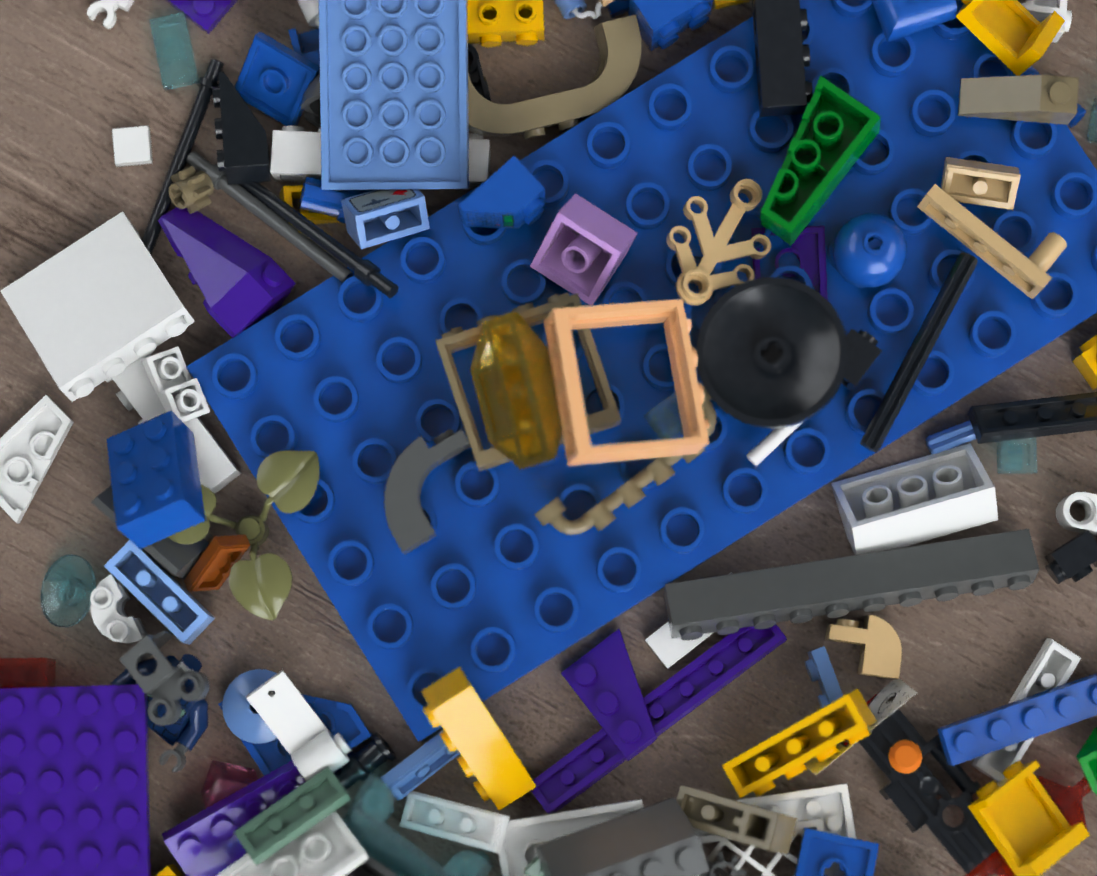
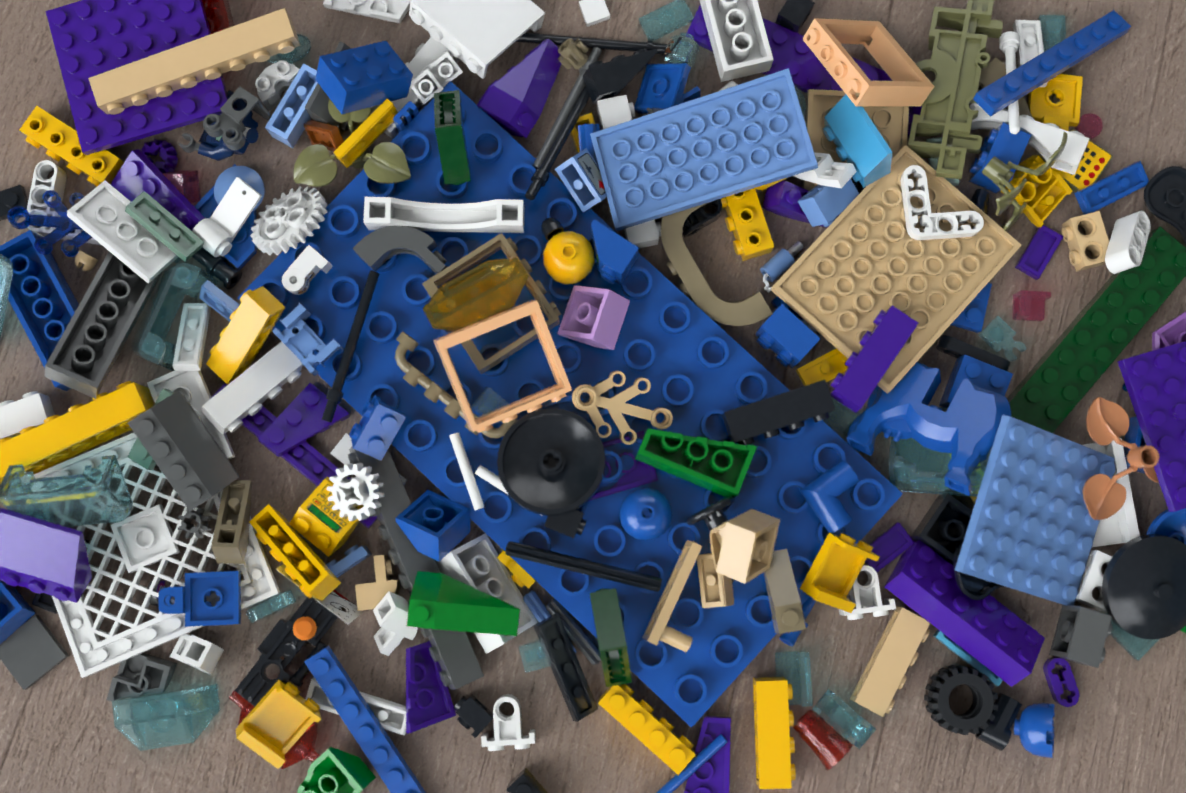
camera: 70 degrees right, 0 degrees up
none -> tan brick [88,8,301,115]
none -> dark purple gear [140,139,178,177]
none -> white brick [201,341,303,435]
none -> clear light blue beam [246,590,296,623]
none -> white gear [250,186,328,255]
none -> medium blue piece [272,302,344,376]
none -> white leg [282,245,333,295]
none -> yellow slope [289,477,364,557]
none -> black bar [321,271,380,423]
none -> white gear [327,463,385,521]
none -> yellow tile [333,99,398,168]
none -> bracket [350,395,407,461]
none -> white arch [364,197,525,233]
none -> white brick [373,591,418,656]
none -> blue tile [393,101,419,133]
none -> blue slope [396,490,470,561]
none -> dark purple wing [406,641,456,734]
none -> green wedge [407,571,520,636]
none -> dark green arch [434,90,471,185]
none -> white bar [449,432,485,511]
none -> yellow plate [497,550,536,589]
none -> black hinge [541,217,564,240]
none -> yellow cylinder [543,231,595,285]
none -> dark grey axle [546,599,601,665]
none -> dark green arch [589,588,632,687]
none -> clear light blue head [663,33,699,68]
none -> tan piece [687,496,780,584]

